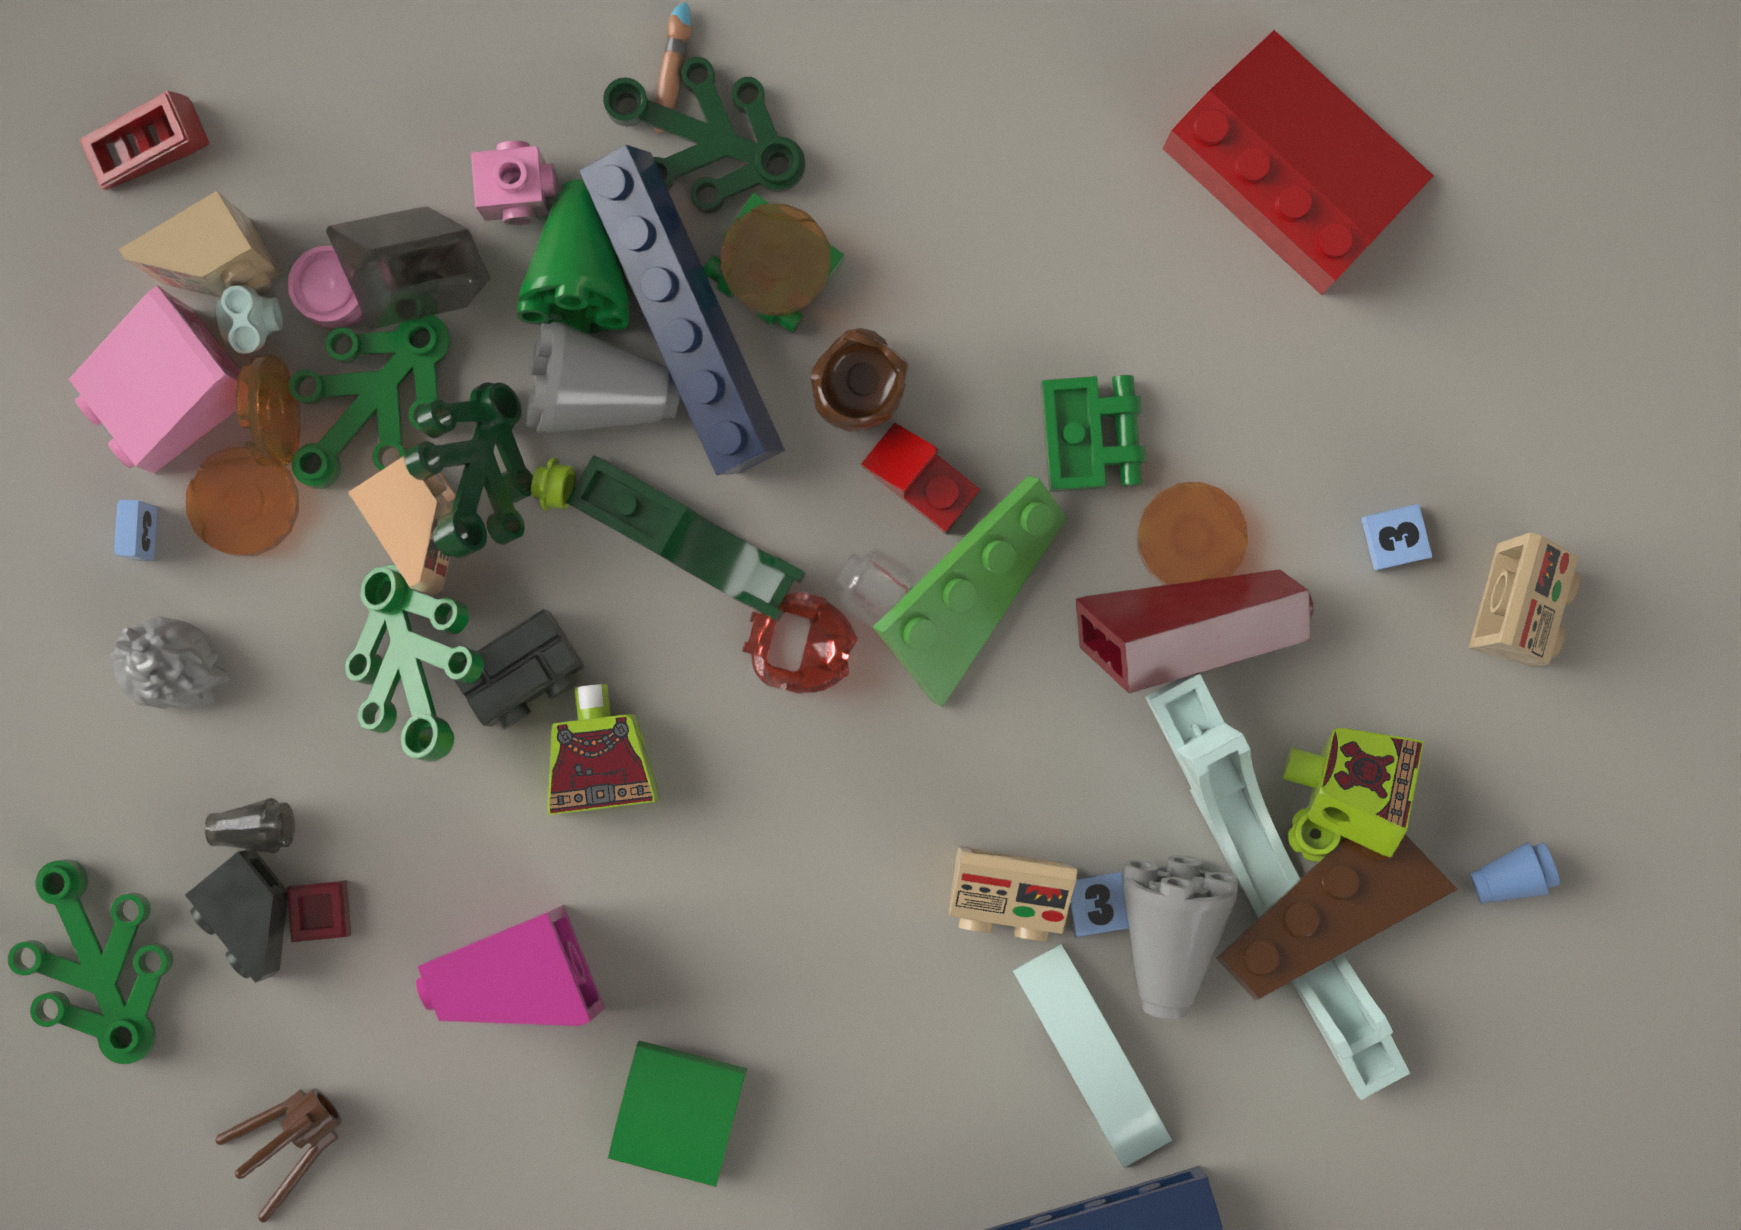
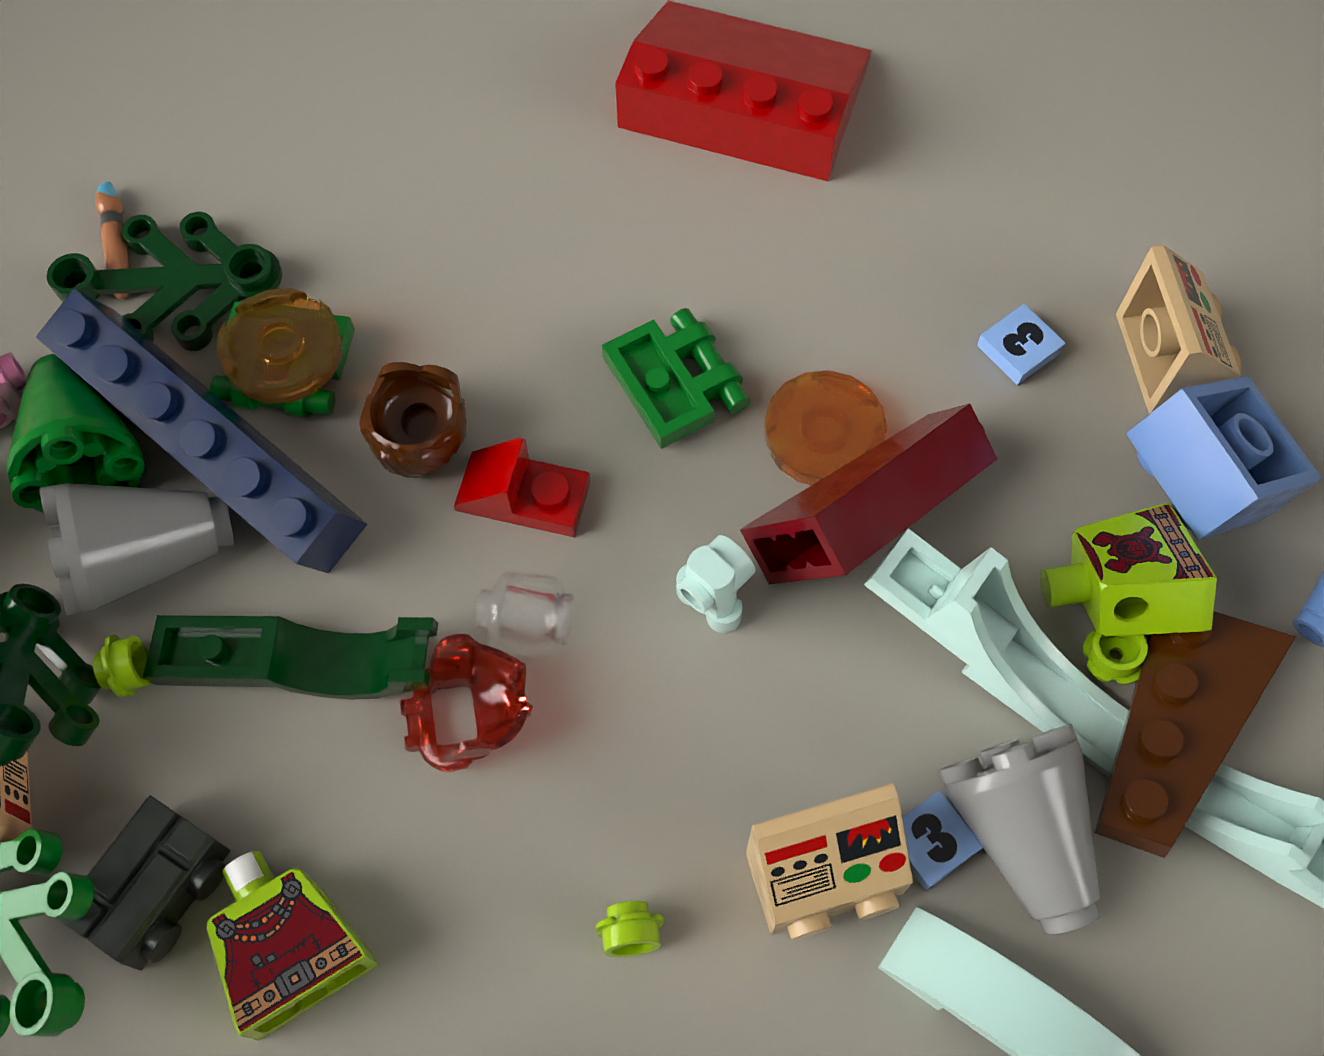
camera: 25 degrees left, 20 degrees down
bright green wing [873,475,1067,707] -> none
none -> lime plate [595,901,665,957]
none -> light aqua plate [676,535,756,633]
none -> medium blue brick [1126,376,1323,541]

